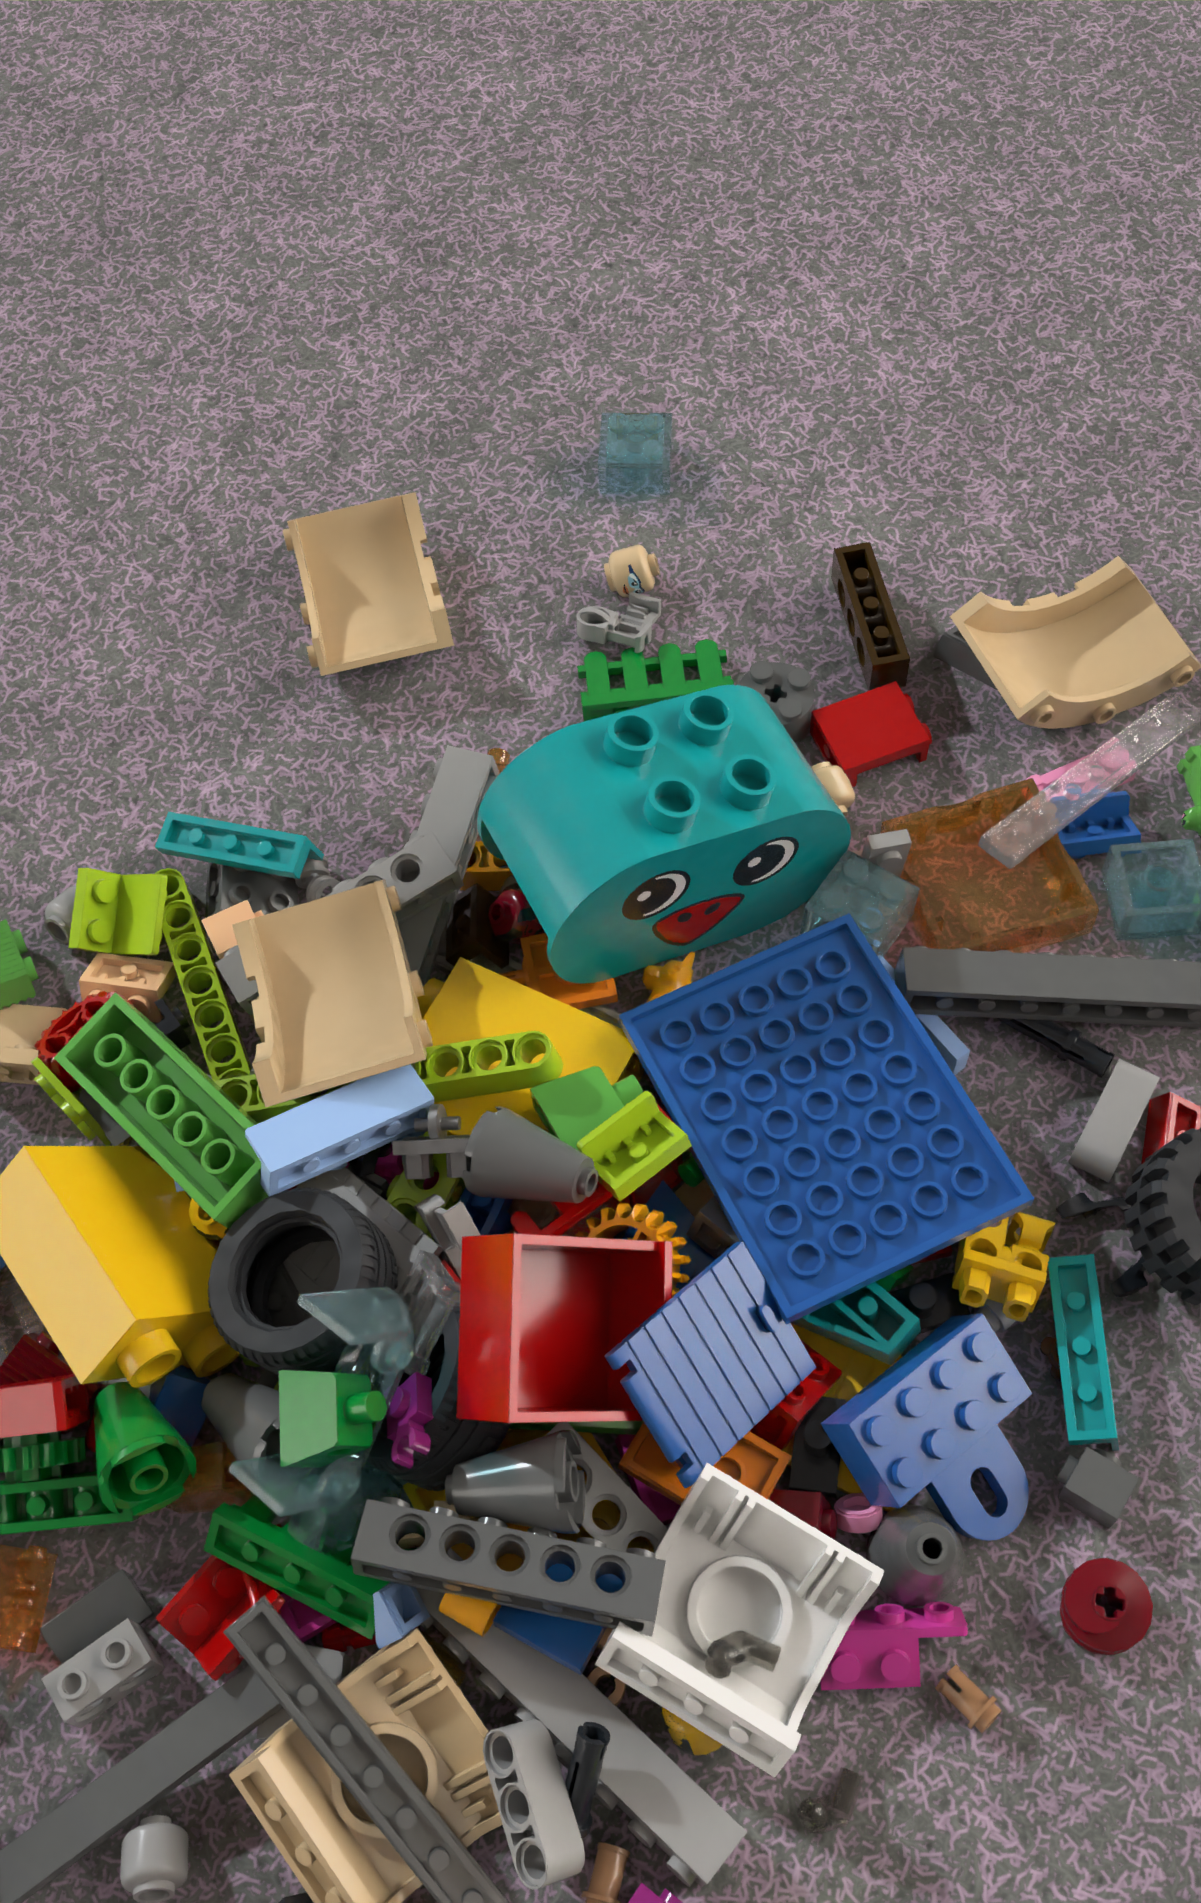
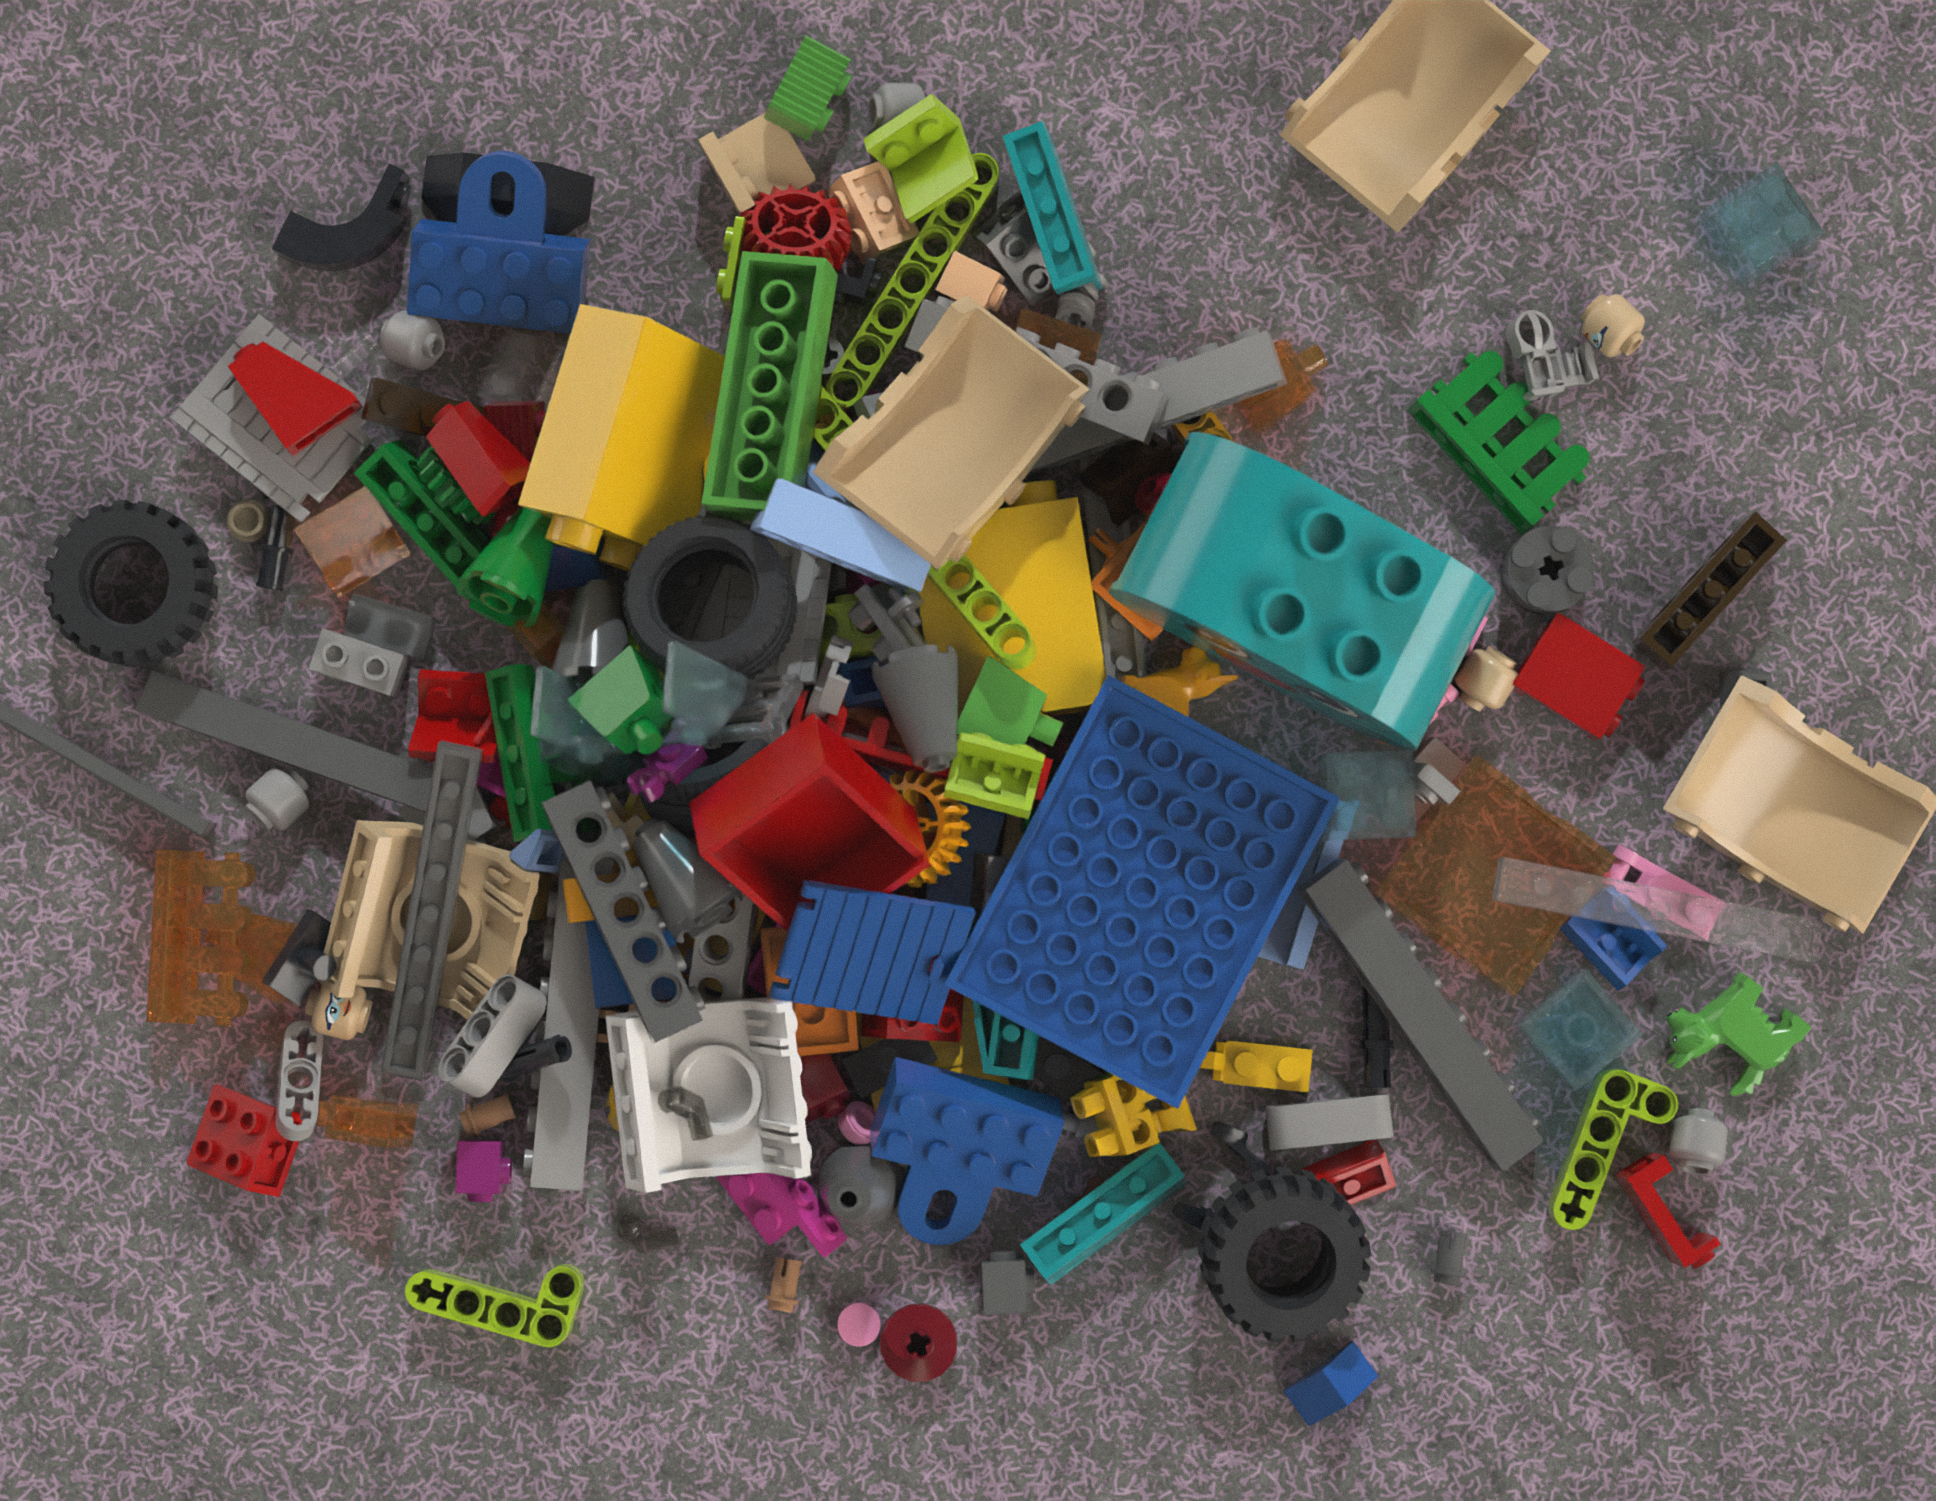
camera: 50 degrees right, 25 degrees up
none -> bright pink tile [837,1302,881,1347]
none -> yellow hinge [1199,1040,1313,1093]

